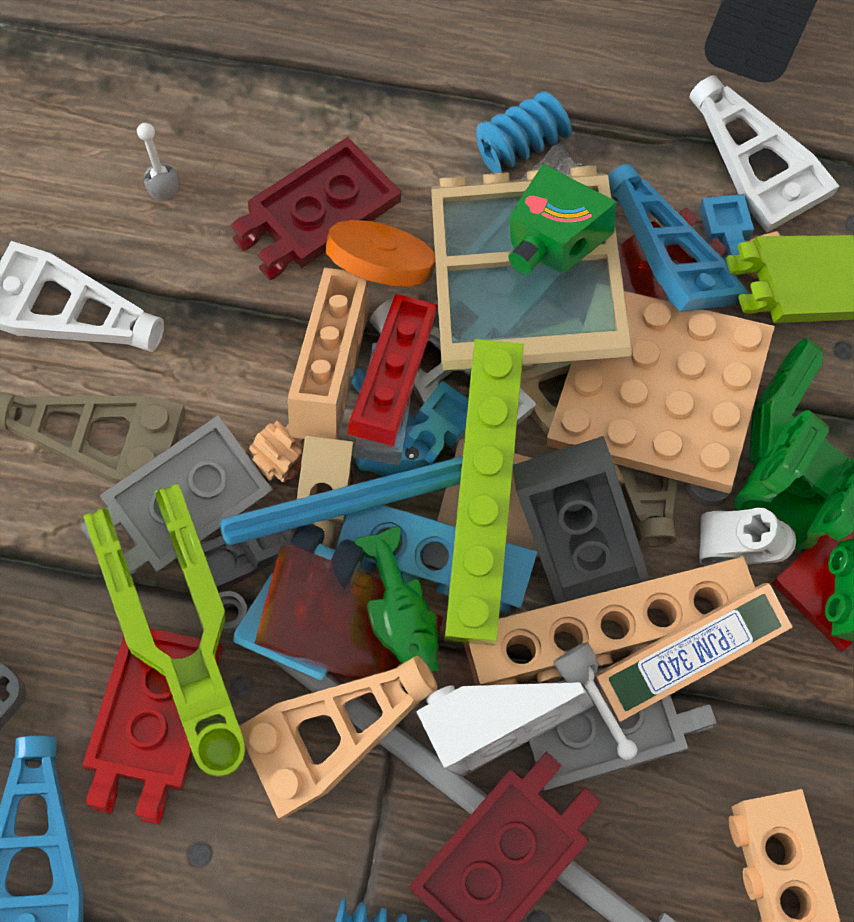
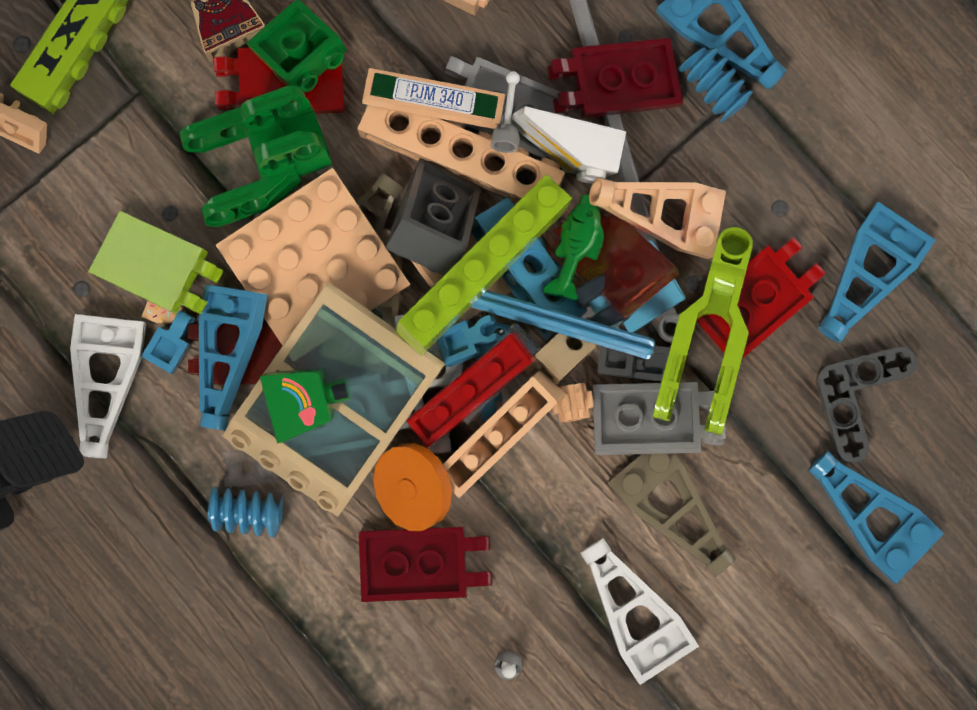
camera: 140 degrees left, 15 degrees up
white piece [699,508,796,566] -> none

